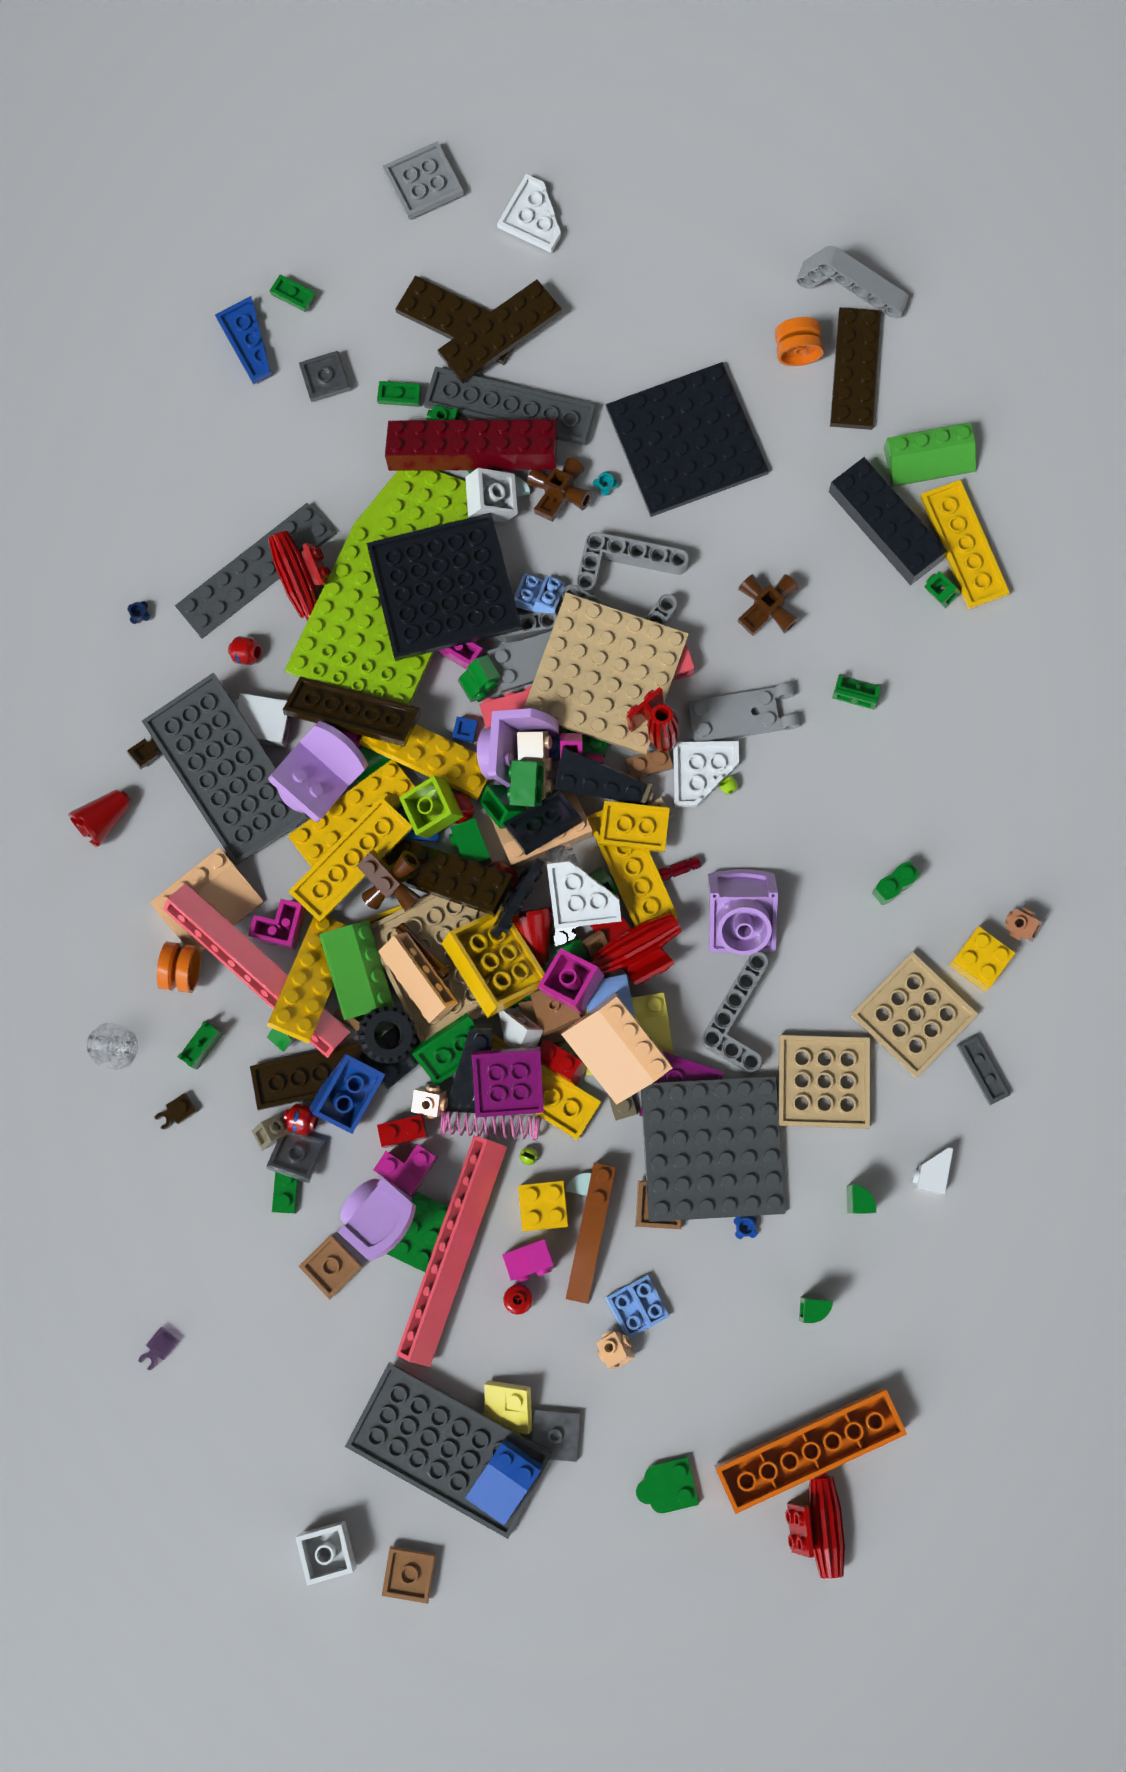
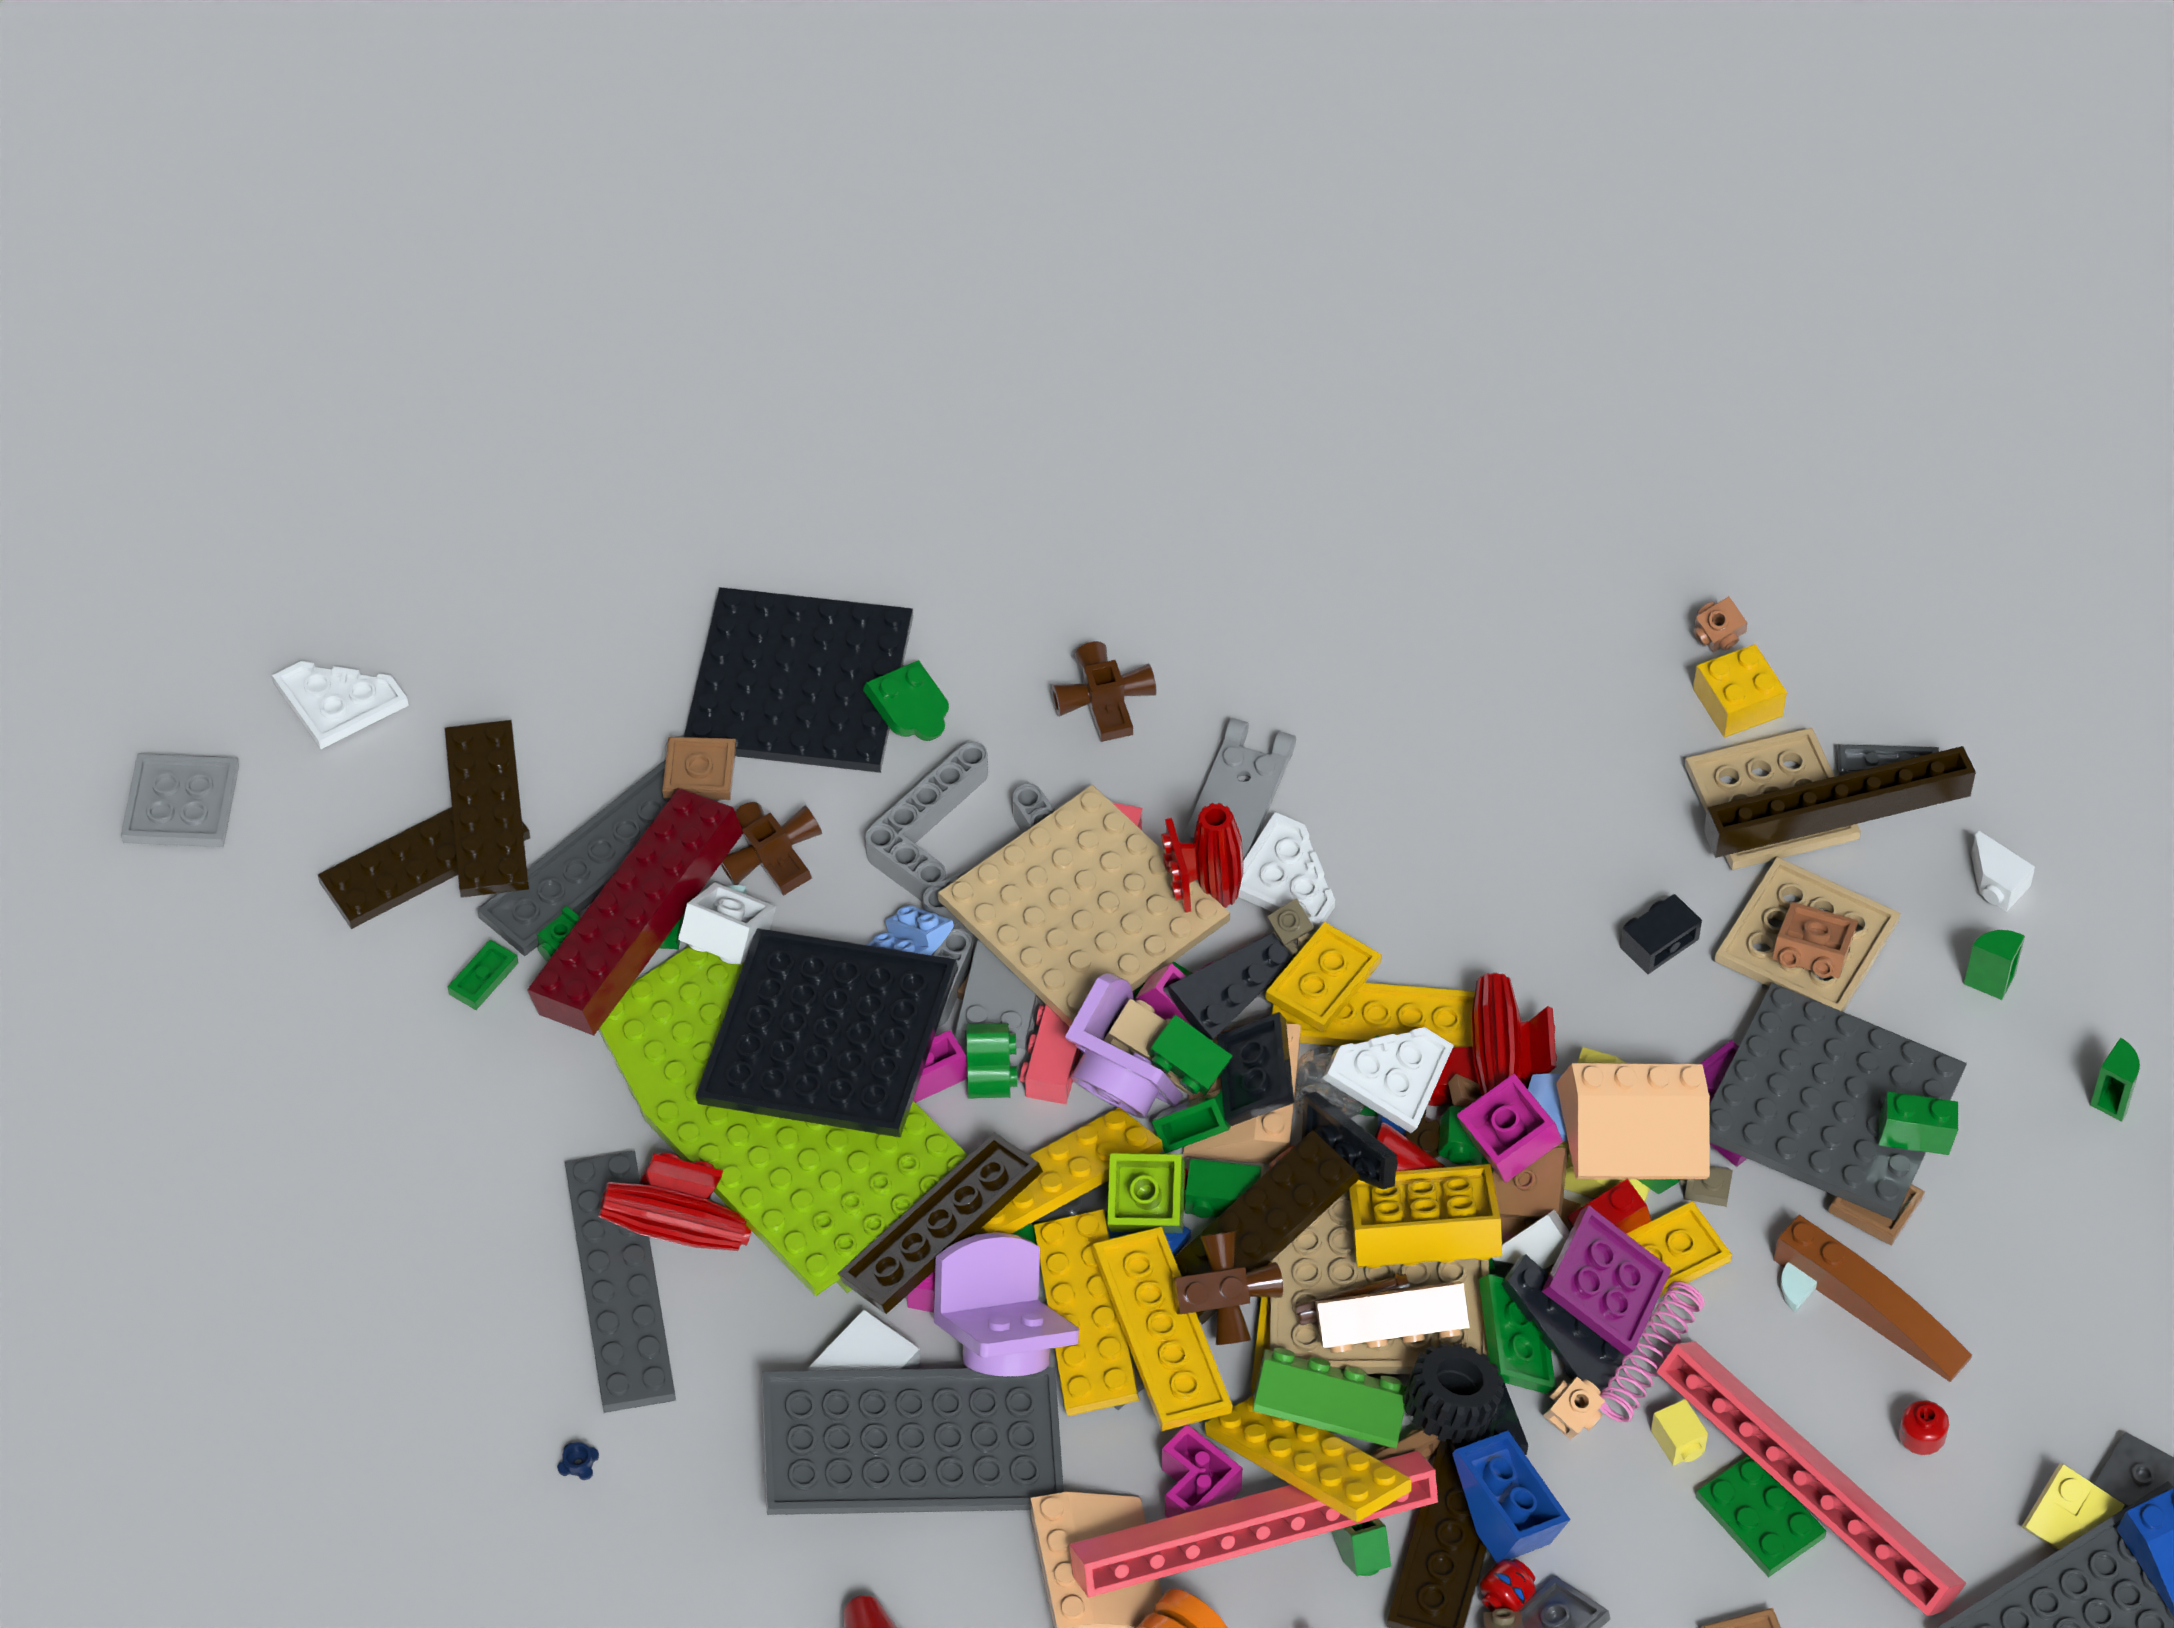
camera: 70 degrees left, 25 degrees down
dark brown plate [127,738,161,769] -> none
blue wing [215,296,271,385] -> none
red head [228,636,262,665] -> none
green plate [269,274,316,312] -> none
flat silver plate [299,351,351,402] -> none
lavender piece [337,1177,416,1261] -> none
dark pink brick [373,1144,438,1196] -> none
red brick [377,1115,428,1148] -> none
blue plate [452,716,478,743] -> none
dark pink brick [502,1239,555,1284] -> none
yellow brick [518,1181,569,1232] -> none
lime hinge [520,1147,538,1165] -> none
teal plate [593,471,618,496] -> none
light nougat brick [596,1330,635,1369] -> none
light blue slope [605,1275,670,1338] -> none
medium nougat plate [625,749,673,779] -> none
dark red axle [658,856,701,881] -> none
light grey beam [702,952,768,1073] -> none
lavender piece [708,869,778,955] -> none
lime hinge [718,776,738,795] -> none
blue plate [734,1216,758,1239] -> none
orange wheel [775,317,824,366] -> none
light grey beam [796,246,908,318] -> none
black brick [829,457,947,586] -> none
dark brown plate [830,307,881,430] -> none
green hinge [832,674,881,710] -> none
green brick [872,861,920,905] -> none
bright green slope [884,422,976,487] -> none
yellow plate [920,480,1010,610] -> none
green brick [924,571,961,609] -> none
none -> medium nougat plate [662,737,736,800]
none -> green plate [863,660,949,741]
none -> dark tan bracket [1267,898,1314,945]
none -> black brick [1620,894,1702,974]
none -> light yellow brick [1651,1399,1708,1466]
none -> dark brown brick [1704,746,1976,858]
none -> nougat plate [1772,902,1858,978]
none -> green brick [1878,1091,1958,1155]

